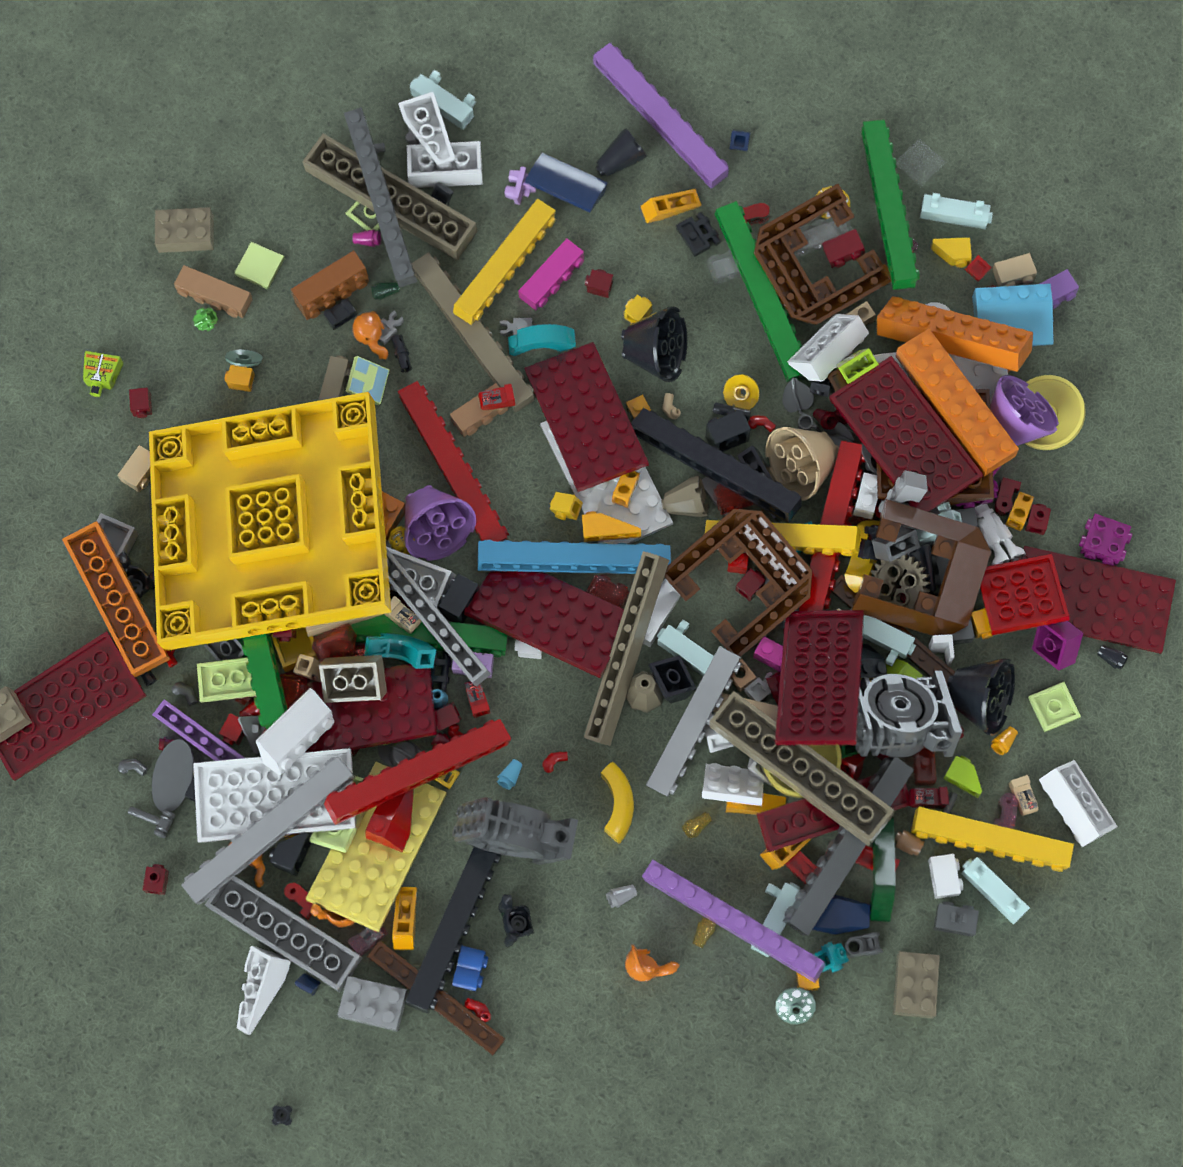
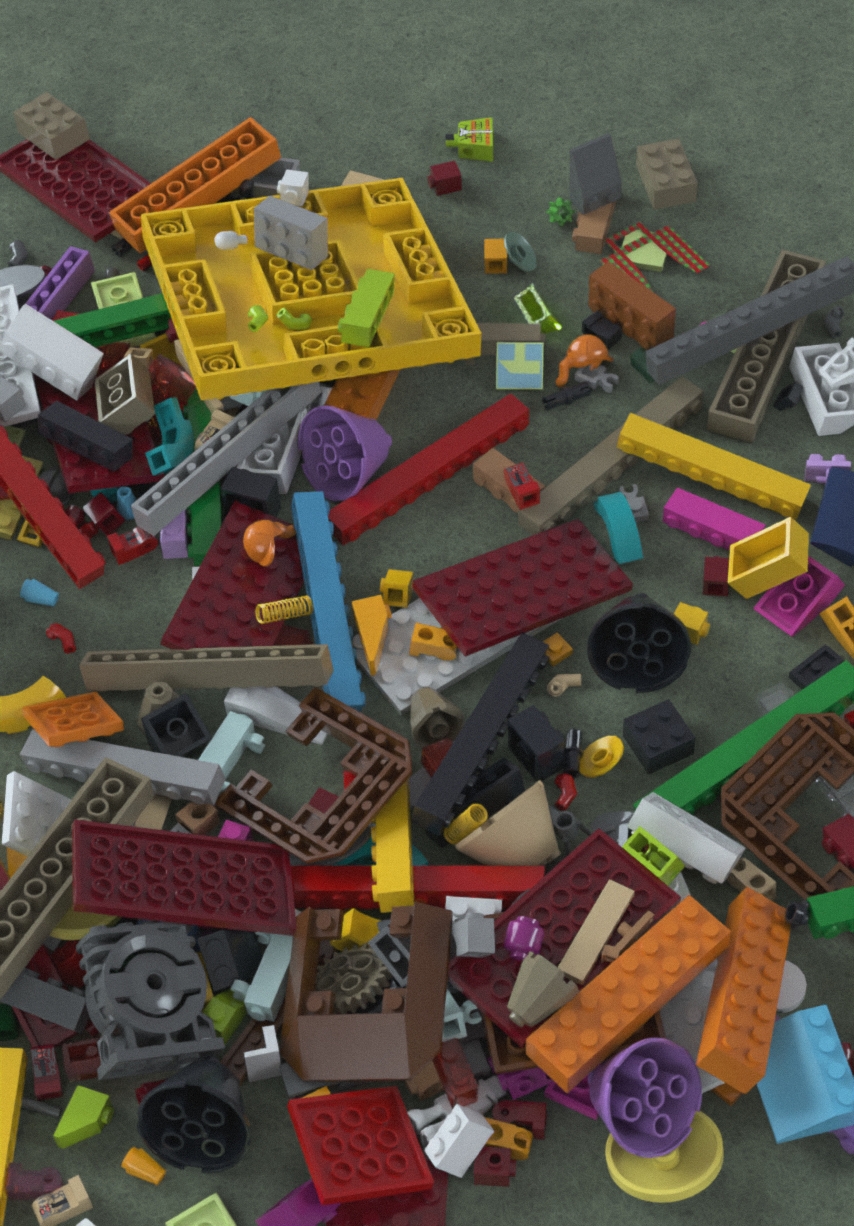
camera: 80 degrees right, 20 degrees down
none -> orange plate [23,691,124,747]
none -> black brick [38,401,133,472]
none -> white cylinder [215,231,247,250]
none -> orange piece [243,520,296,567]
none -> lime arm [248,305,268,332]
none -> light grey piece [254,196,327,270]
none -> yellow piece [255,595,313,624]
none -> white brick [277,170,309,206]
none -> lime arm [277,308,312,331]
none -> lime brick [338,269,395,347]
none -> white brick [424,1104,494,1178]
none -> clear red brick [432,1038,479,1109]
none -> yellow piece [444,804,488,844]
none -> magenta head [504,916,544,961]
none -> dark tan cone [507,951,579,1027]
none -> clear neon green brick [514,284,562,334]
none -> tan tile [558,879,635,986]
none -> dark grey slope [569,133,622,215]
none -> piece [599,222,711,292]
none -> medium nougat piece [601,911,654,963]
none -> black brick [623,699,695,775]
none -> yellow piece [728,517,809,599]
none -> dark pink slope [753,556,845,637]
none -> black plate [785,899,810,931]

